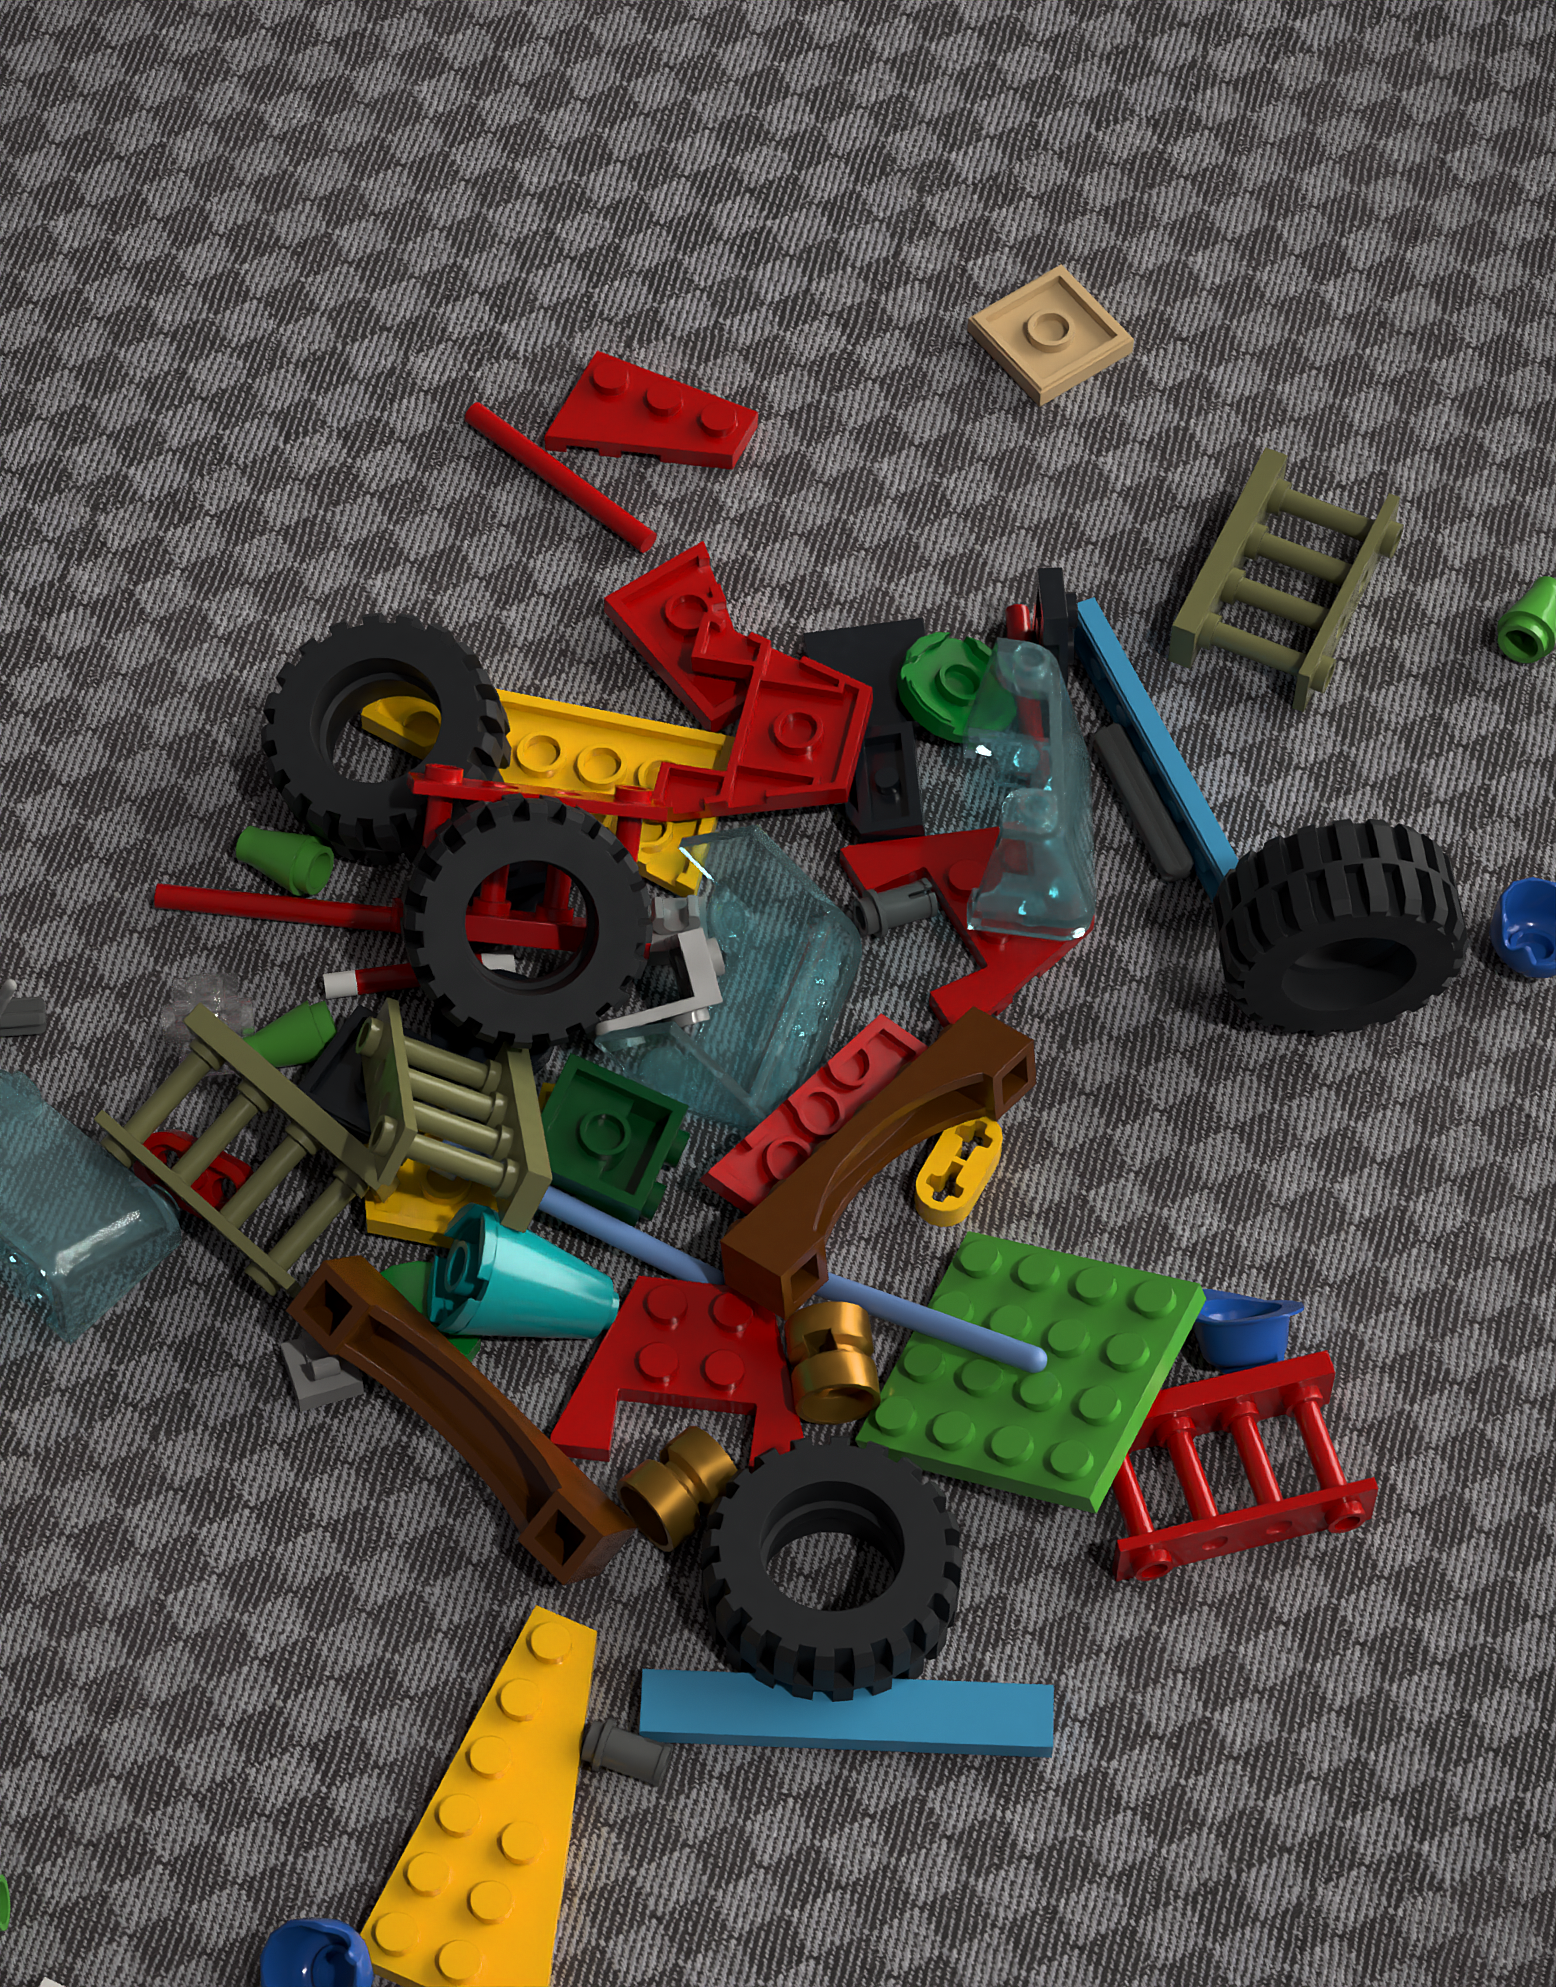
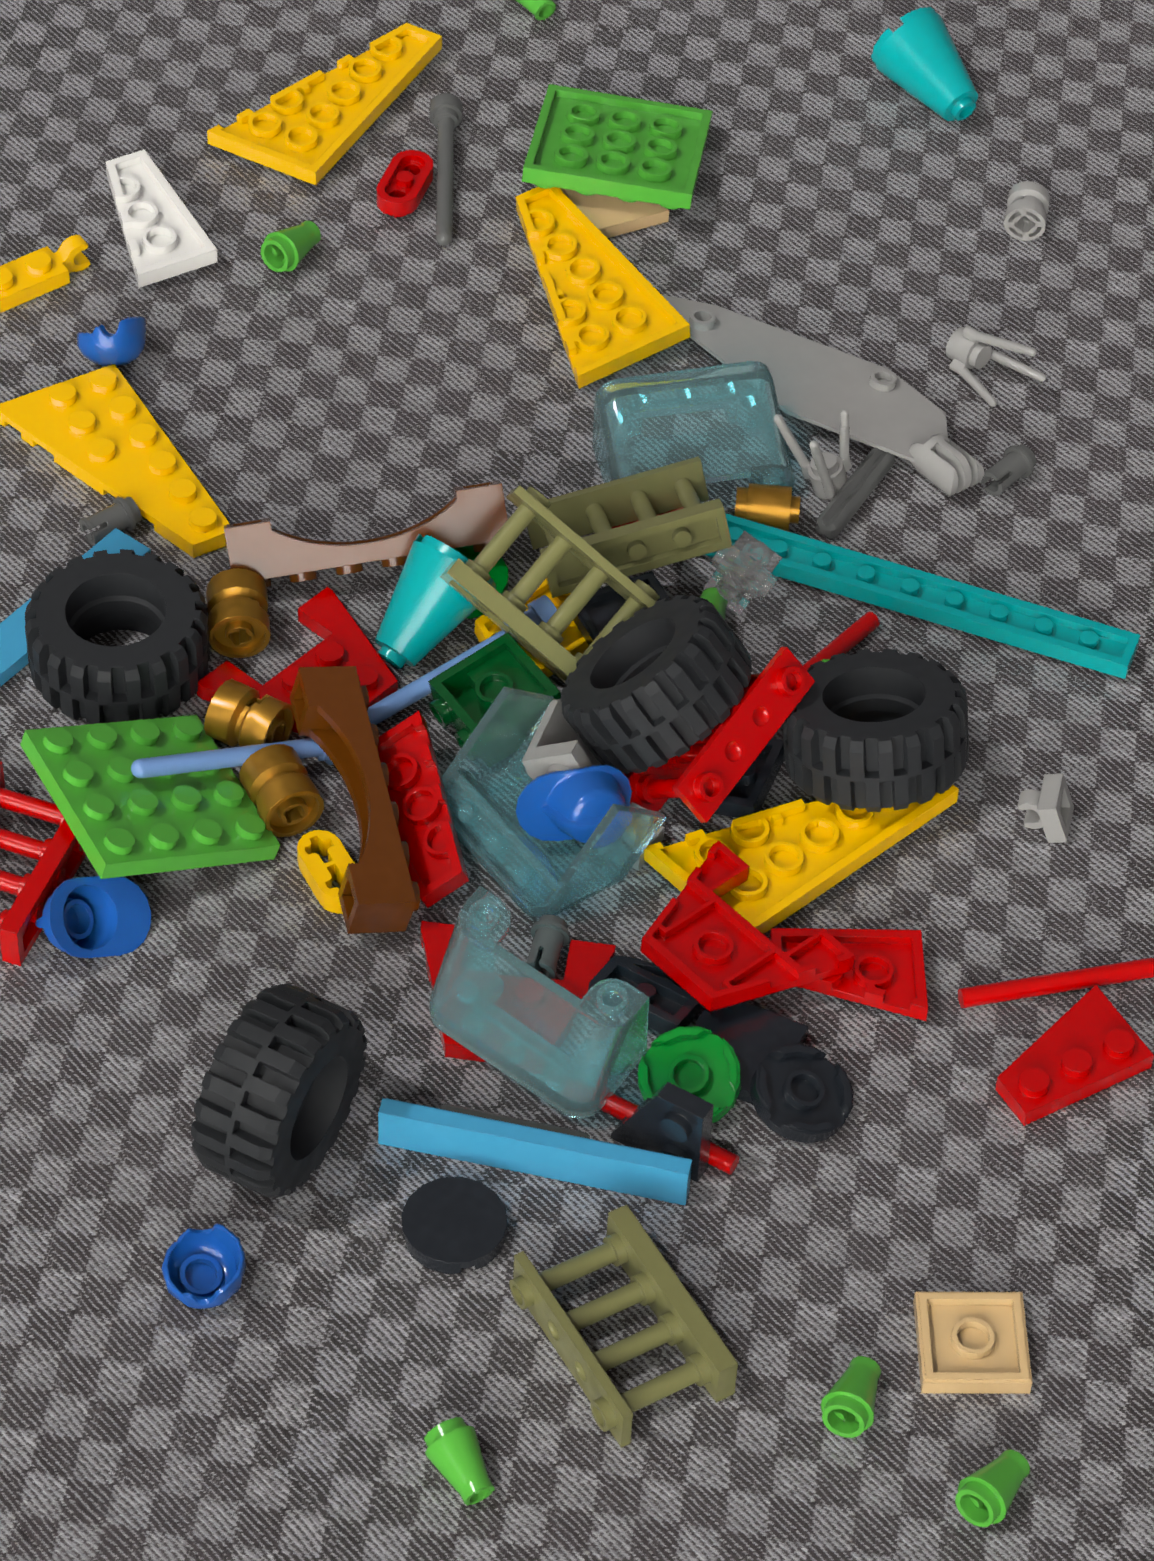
camera: 125 degrees right, 10 degrees down
none -> pearl gold wheel [239,744,324,837]
none -> black tile [402,1176,508,1274]
none -> blue piece [515,765,632,844]
none -> teal plate [704,513,1141,679]
none -> pearl gold brick [735,483,801,531]
none -> black tile [750,1044,853,1144]
none -> bright green cone [821,1356,881,1438]
none -> bright green cone [955,1449,1030,1527]
none -> light grey tile [1018,773,1074,843]

